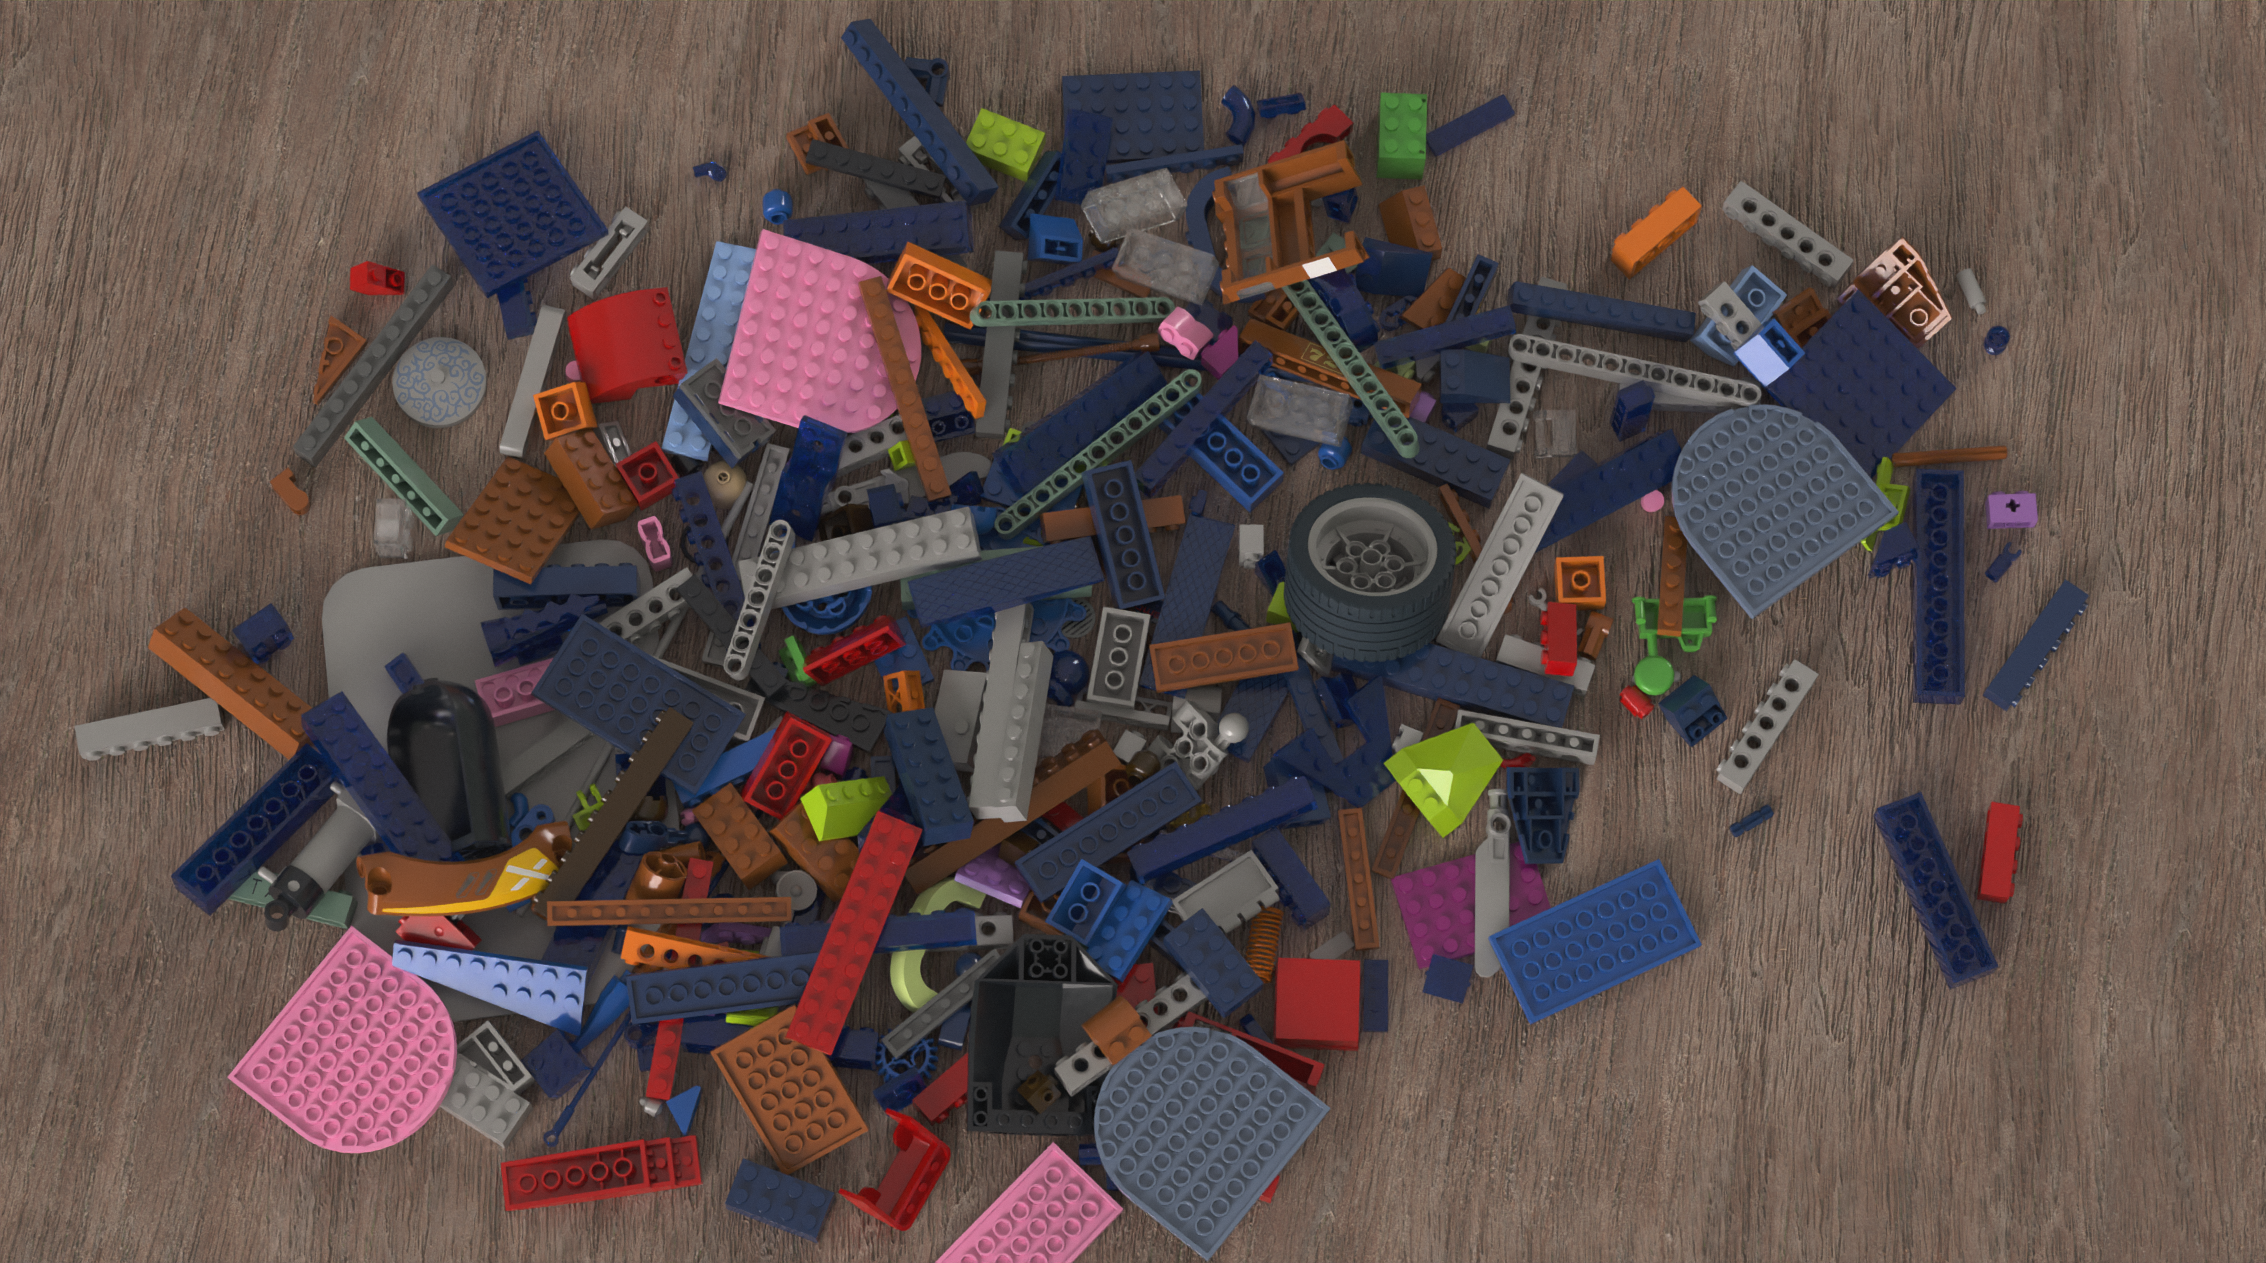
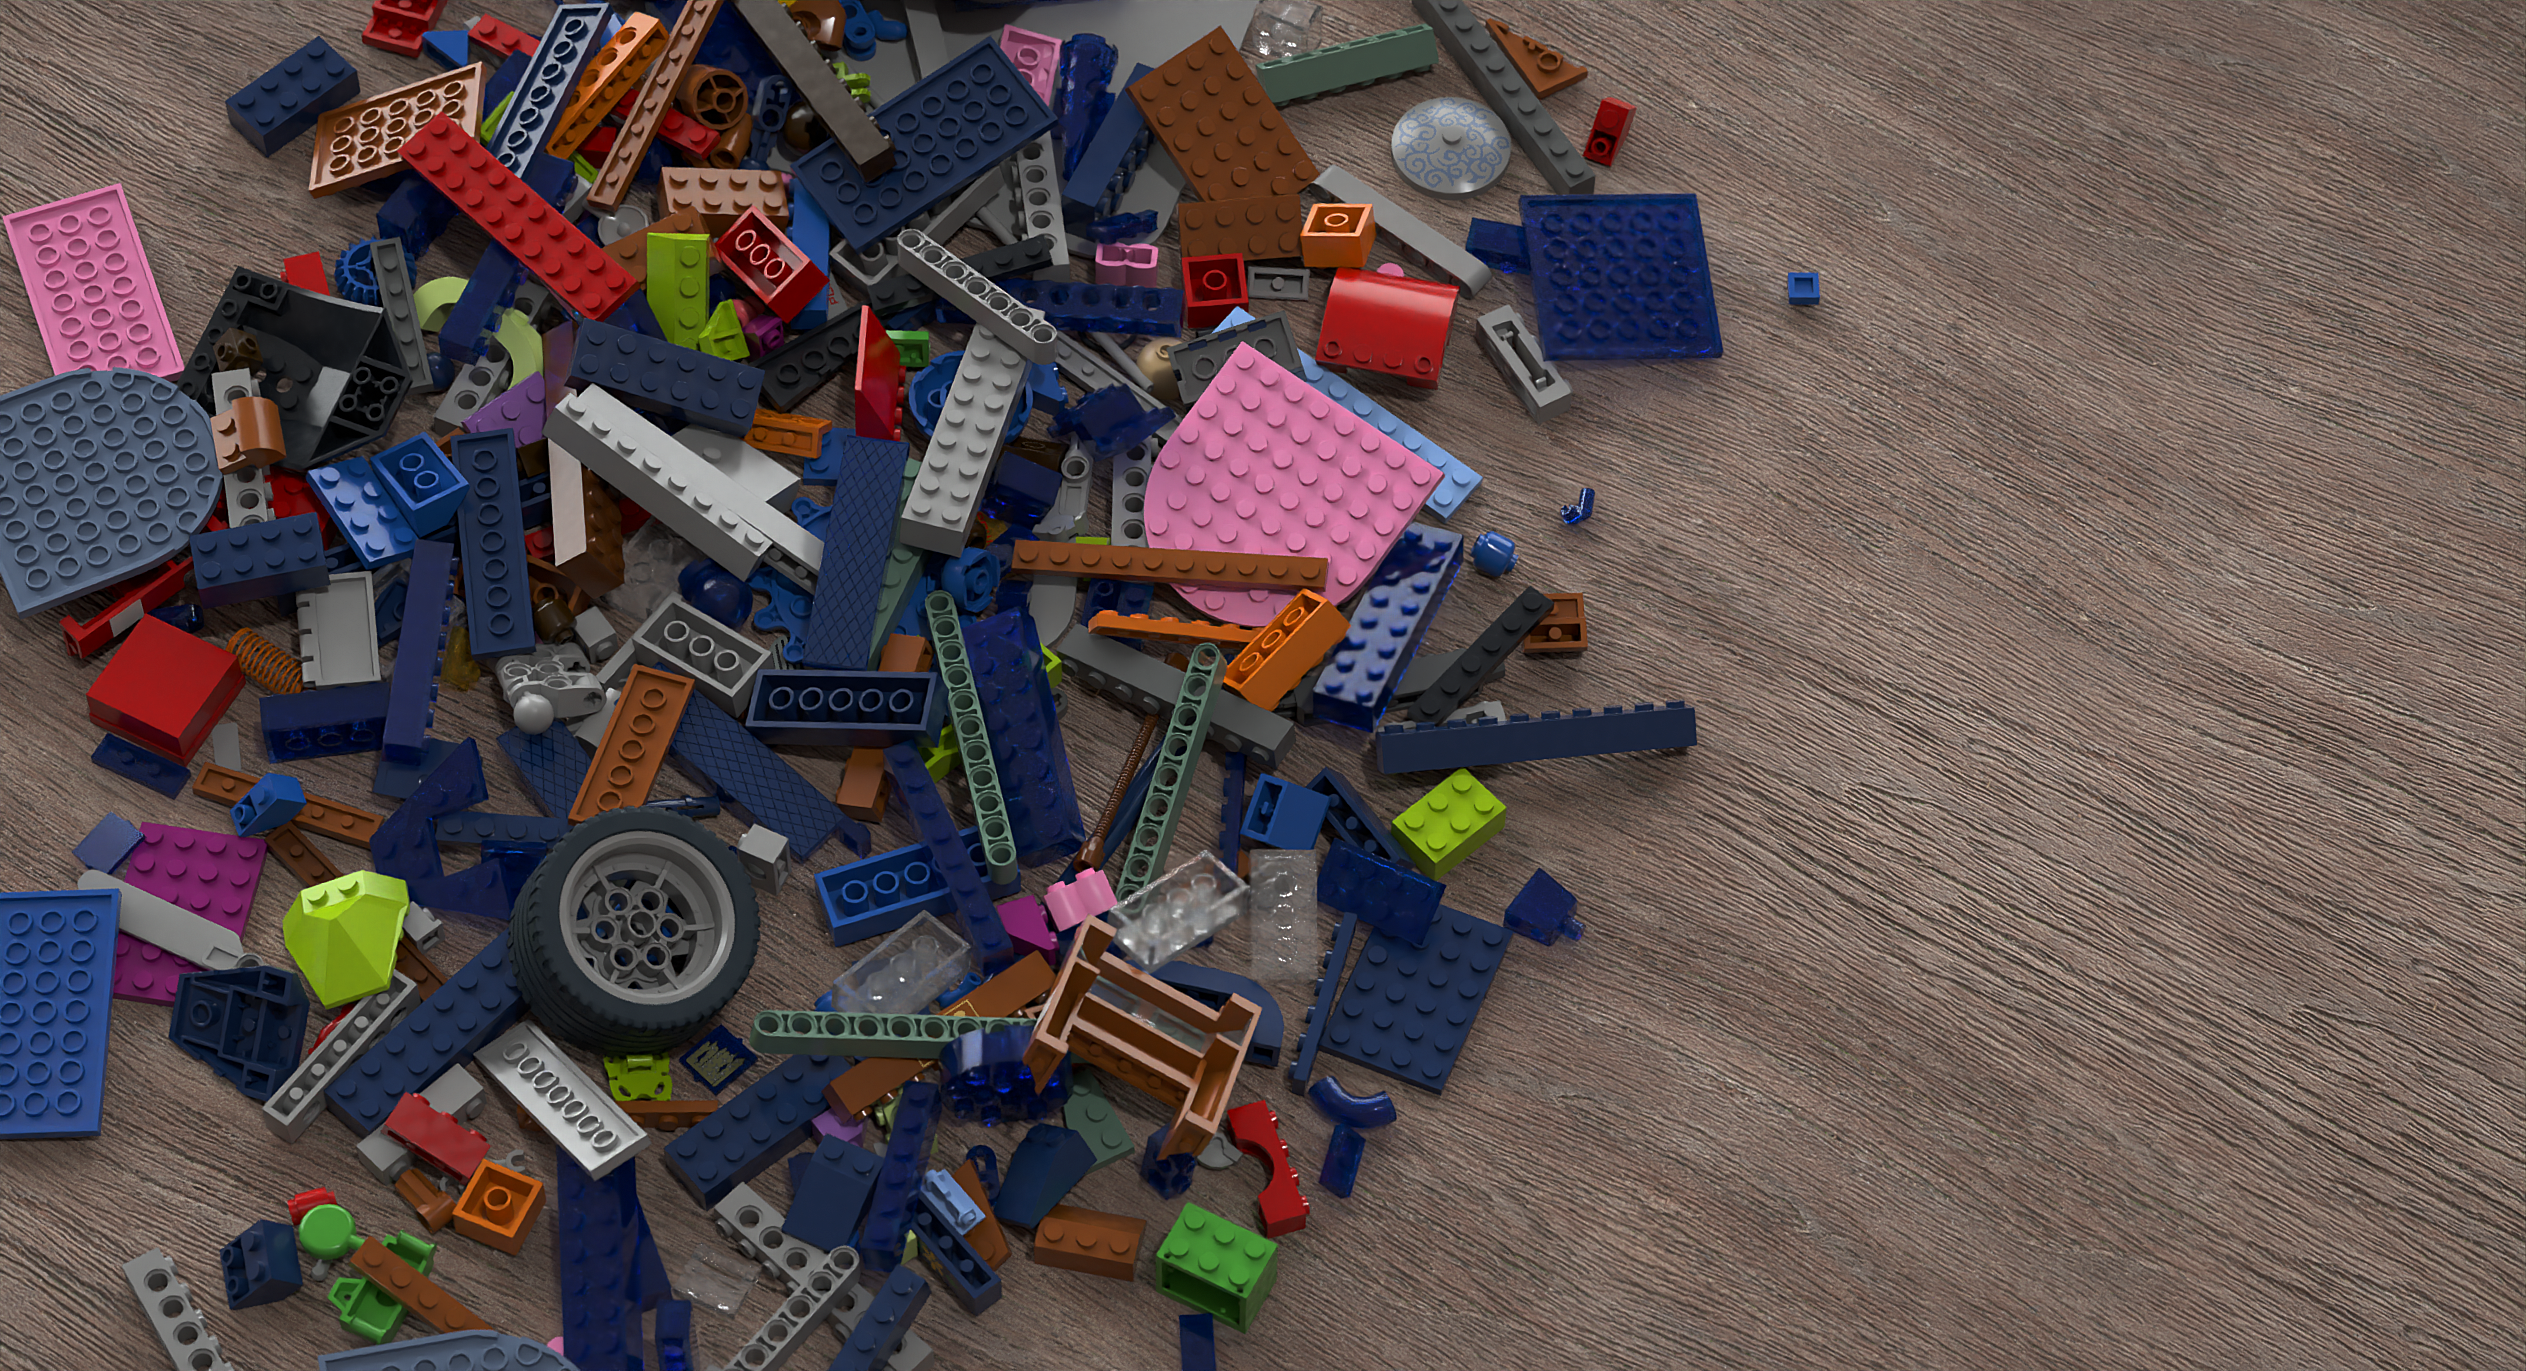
camera: 115 degrees right, 15 degrees down
red windscreen [838,1108,951,1231] -> none
clear blue plate [872,1066,927,1117] -> none
dark blue piece [904,57,950,107] -> none
dark blue axle [1729,805,1774,837] -> none
none -> blue slope [230,773,307,838]
none -> lime wing [698,299,750,361]
none -> light blue hinge [920,1168,986,1236]
none -> clear blue hinge [1086,209,1158,245]
none -> clear blue torso [1503,868,1586,946]
none -> blue plate [1787,273,1820,305]

